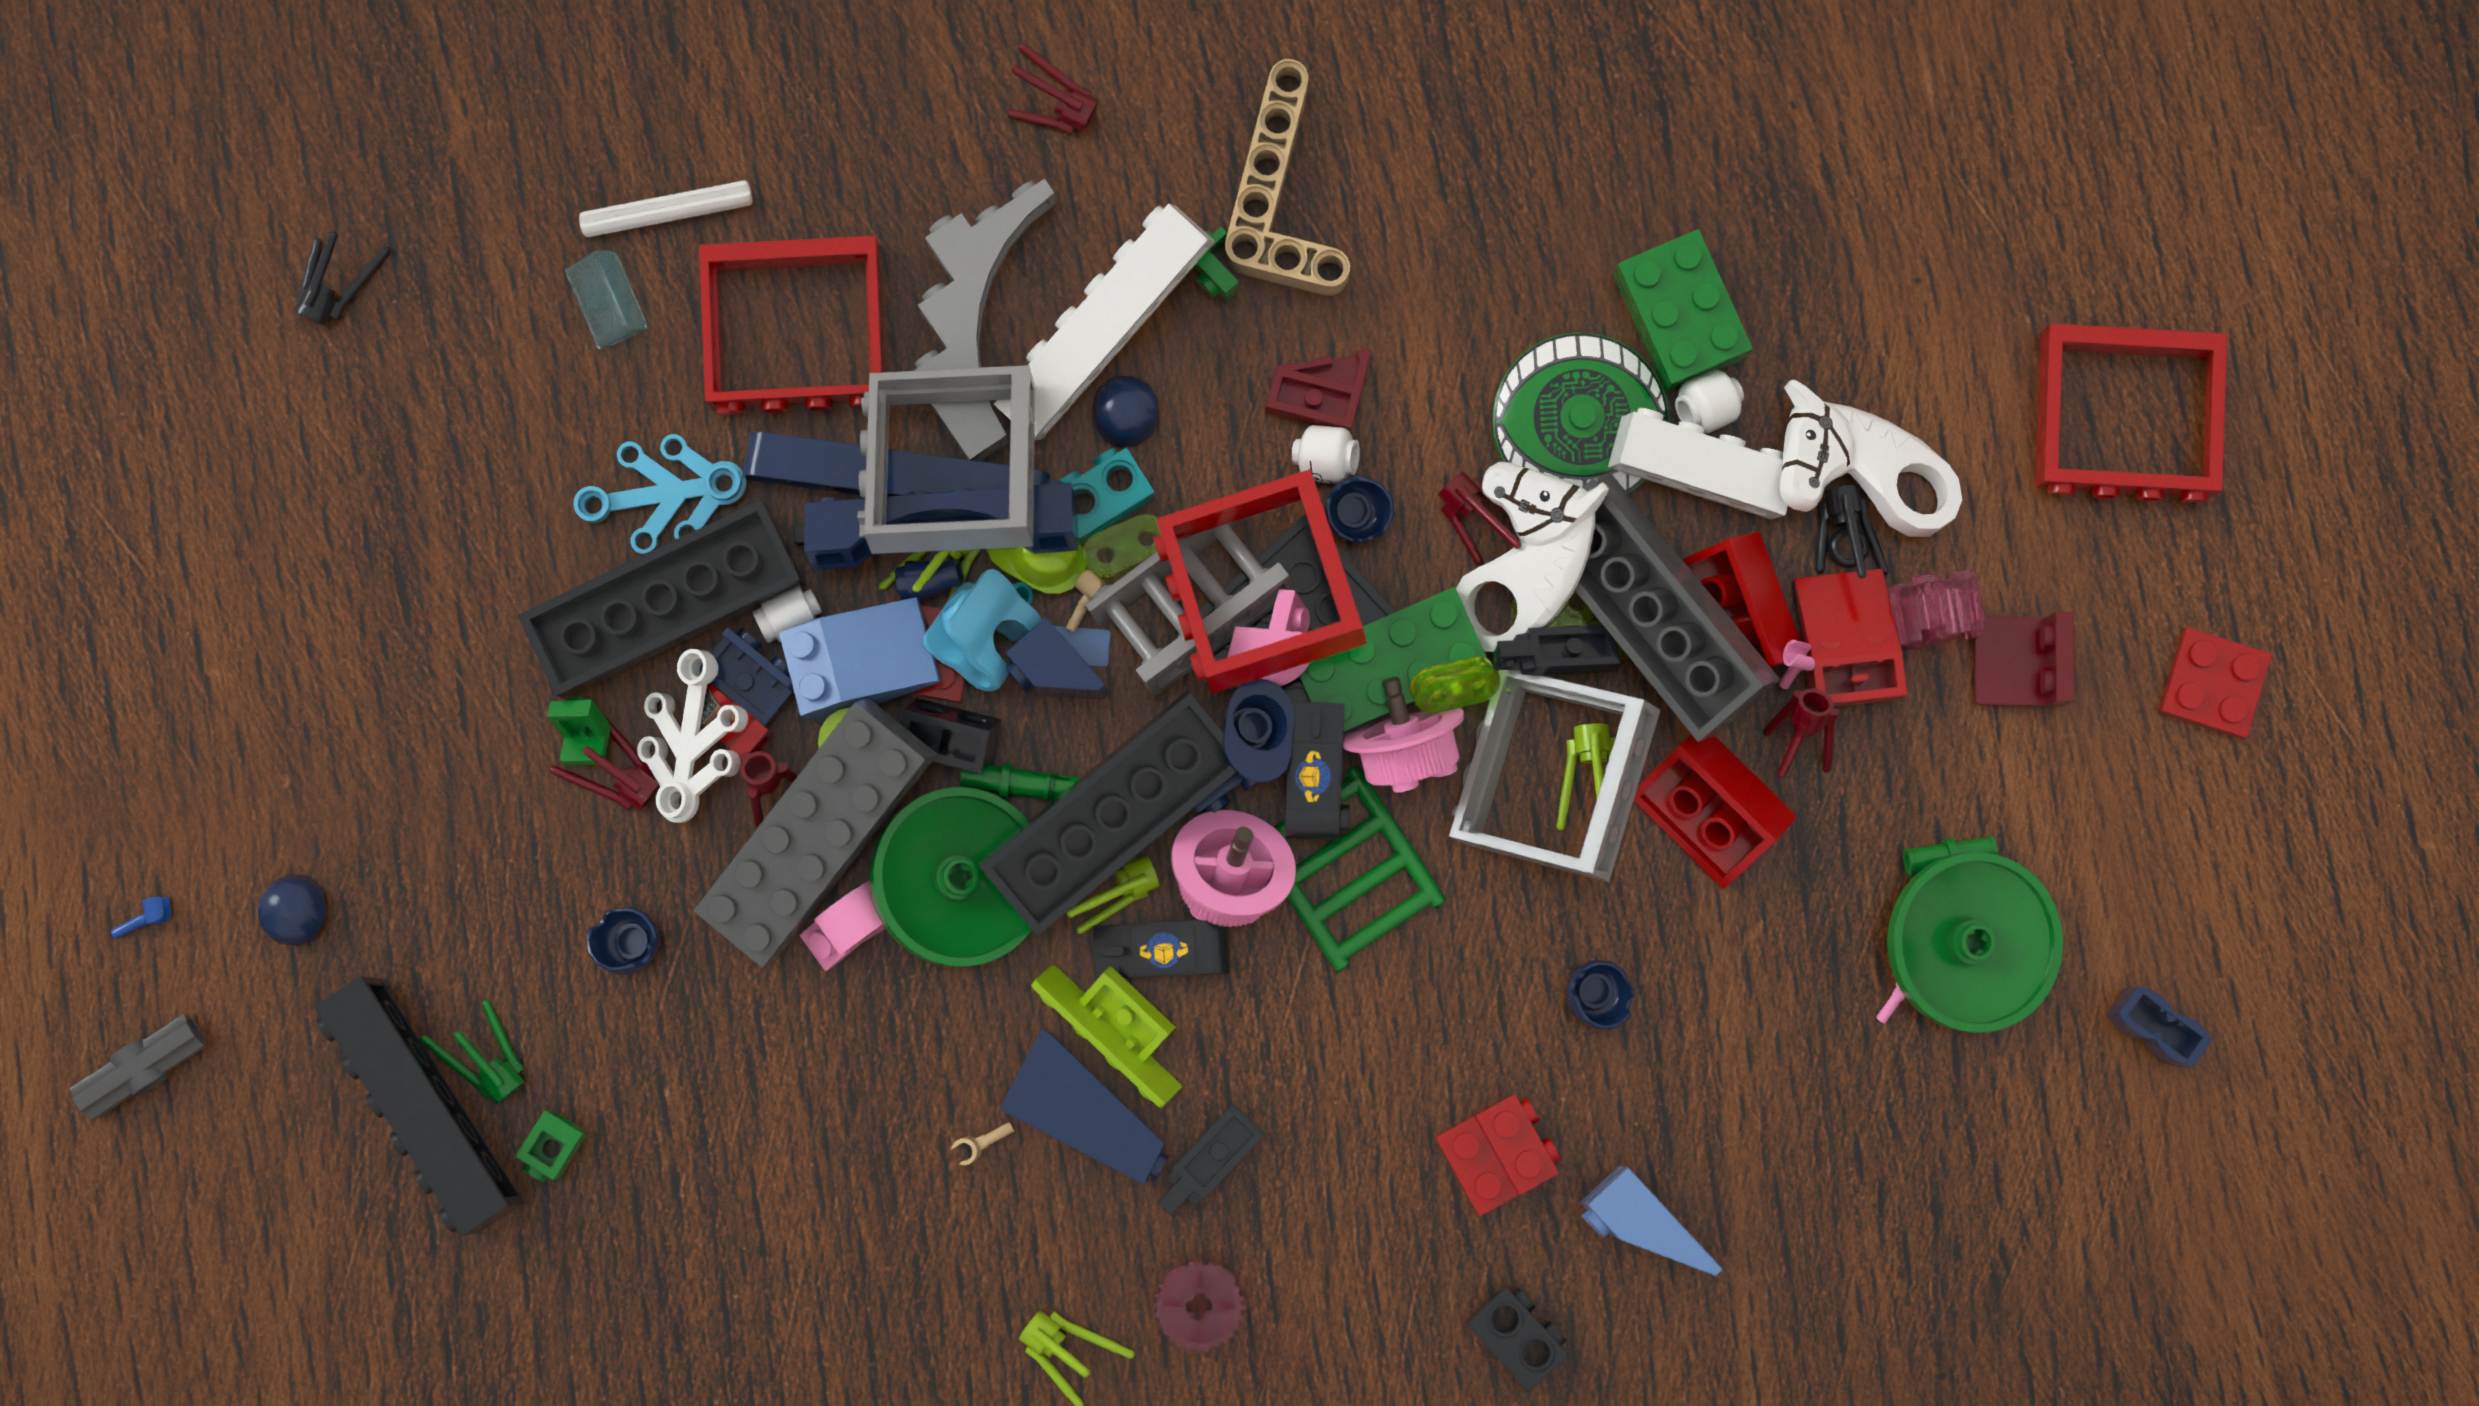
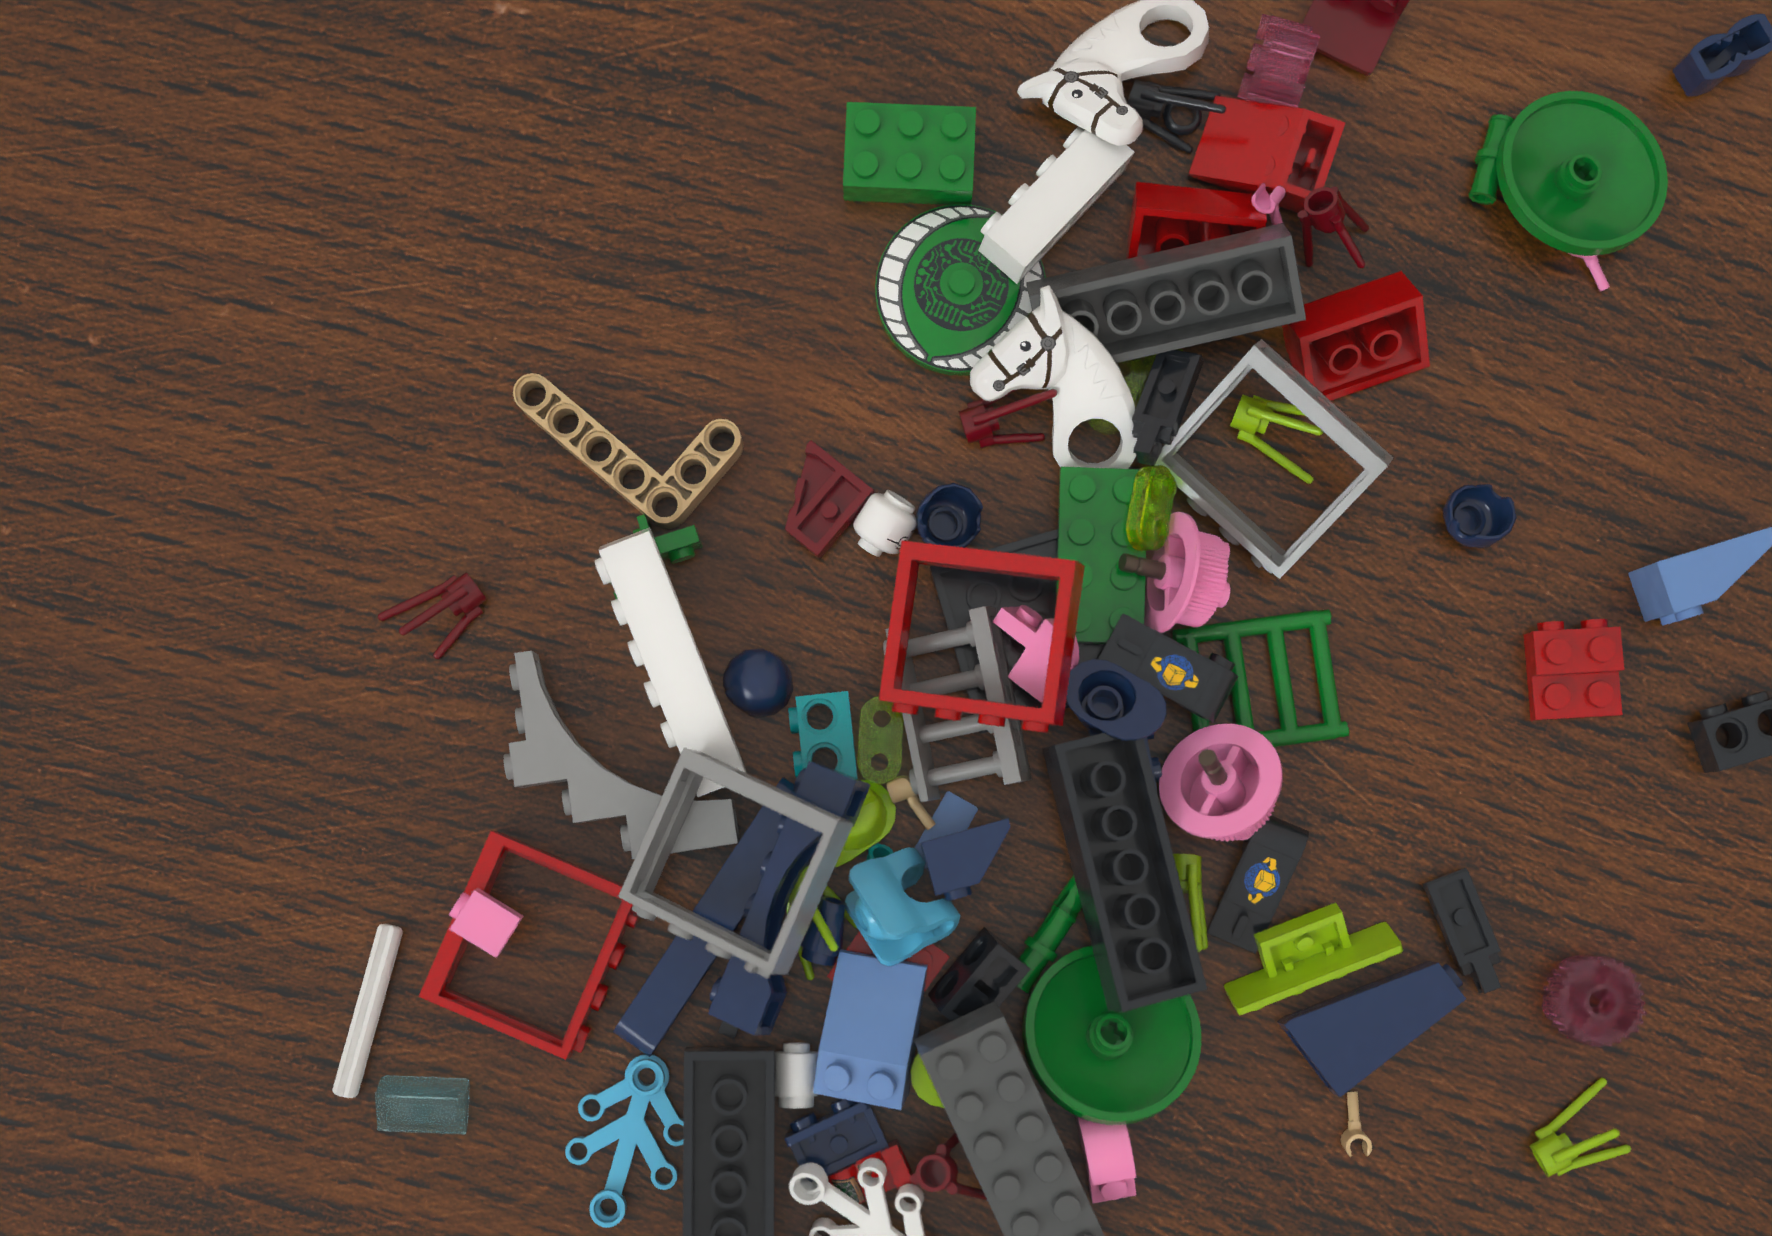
camera: 65 degrees left, 0 degrees up
white head [1675,369,1744,434] -> none
none -> bright pink brick [449,888,523,957]

